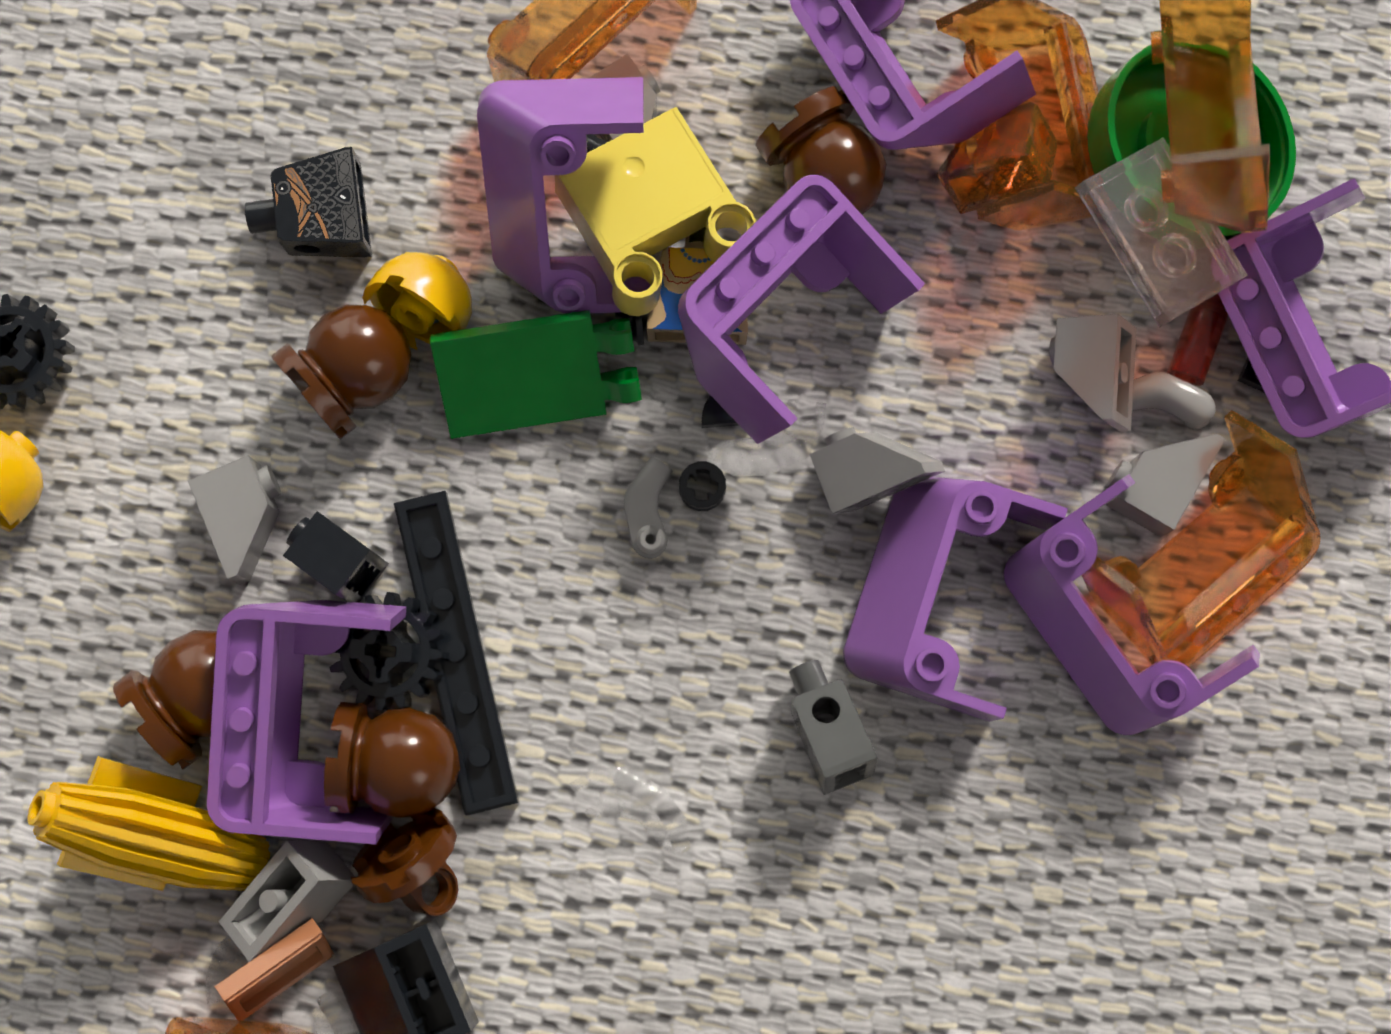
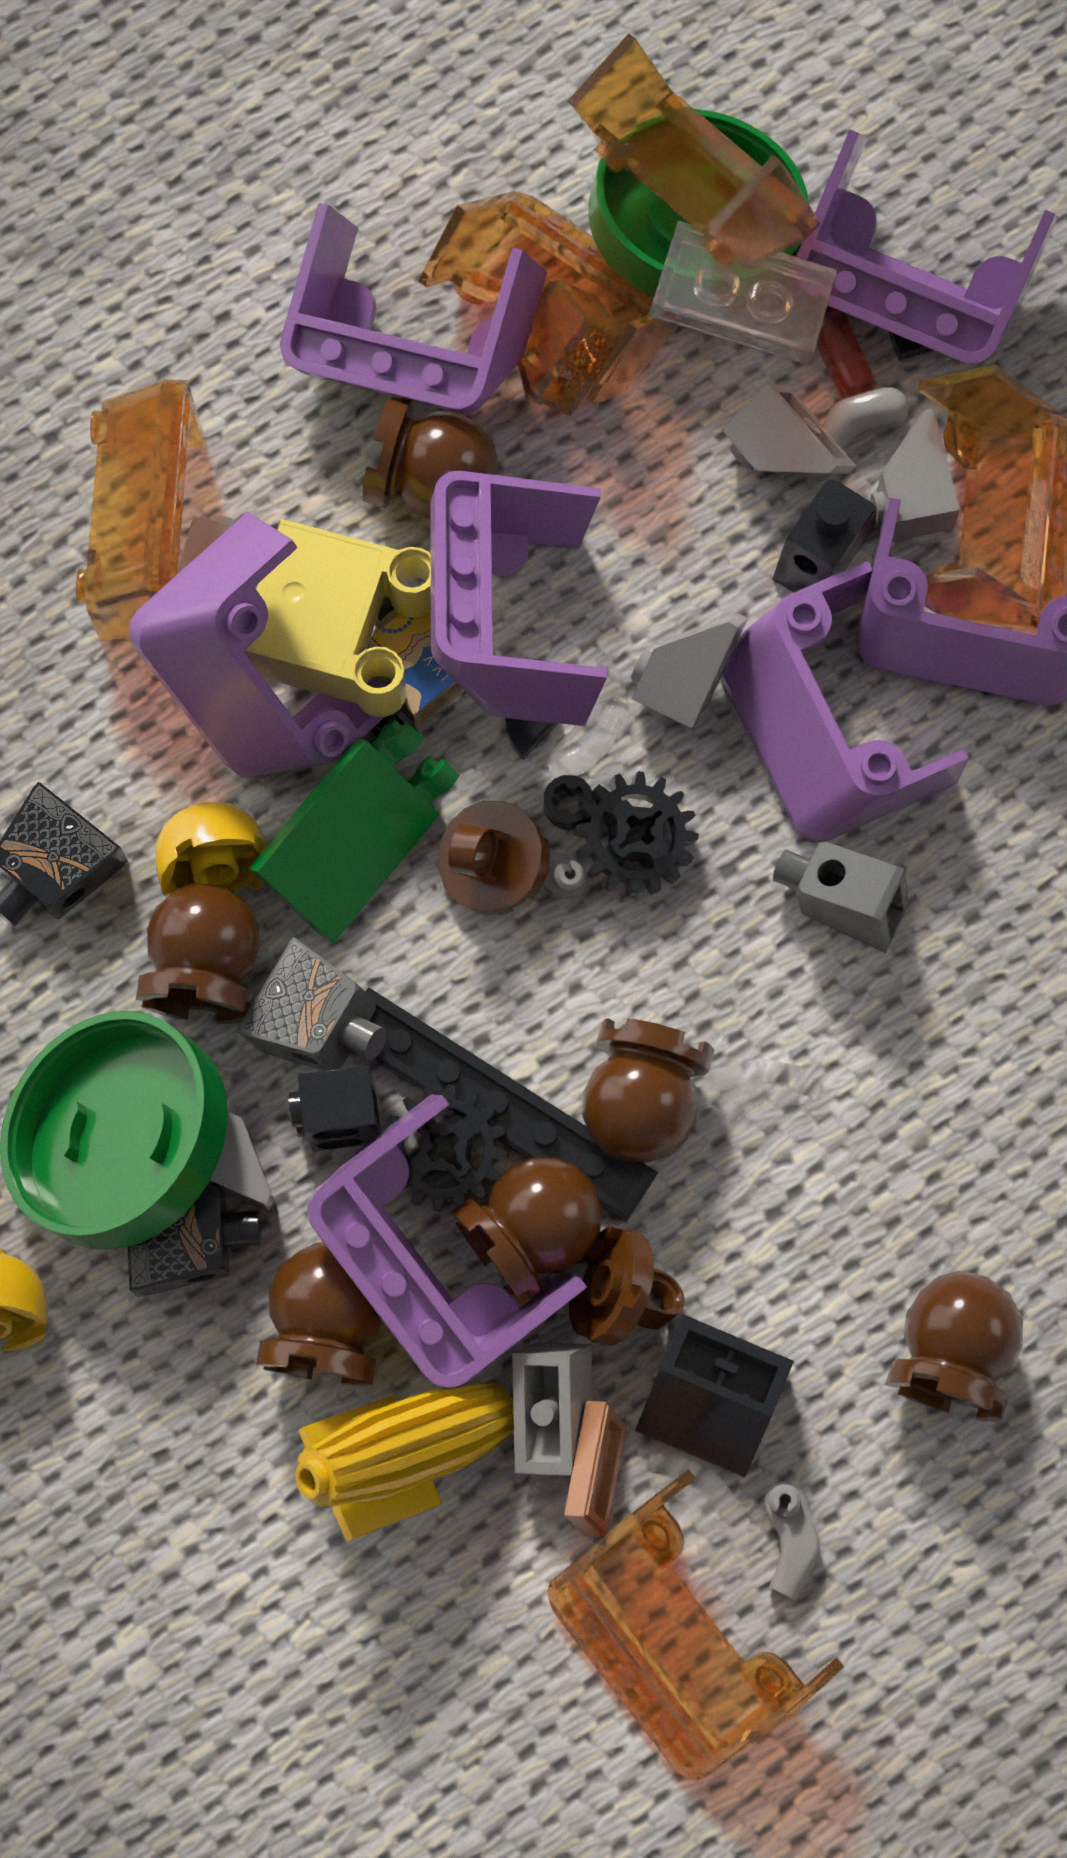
camera: 40 degrees left, 5 degrees down
none -> green brick [0,1011,228,1250]
none -> torso [127,1185,262,1297]
none -> torso [236,937,387,1071]
none -> reddish brown tile [438,800,550,915]
none -> black gear [573,771,699,897]
none -> reddish brown tile [582,1018,714,1163]
none -> black torso [772,478,877,593]

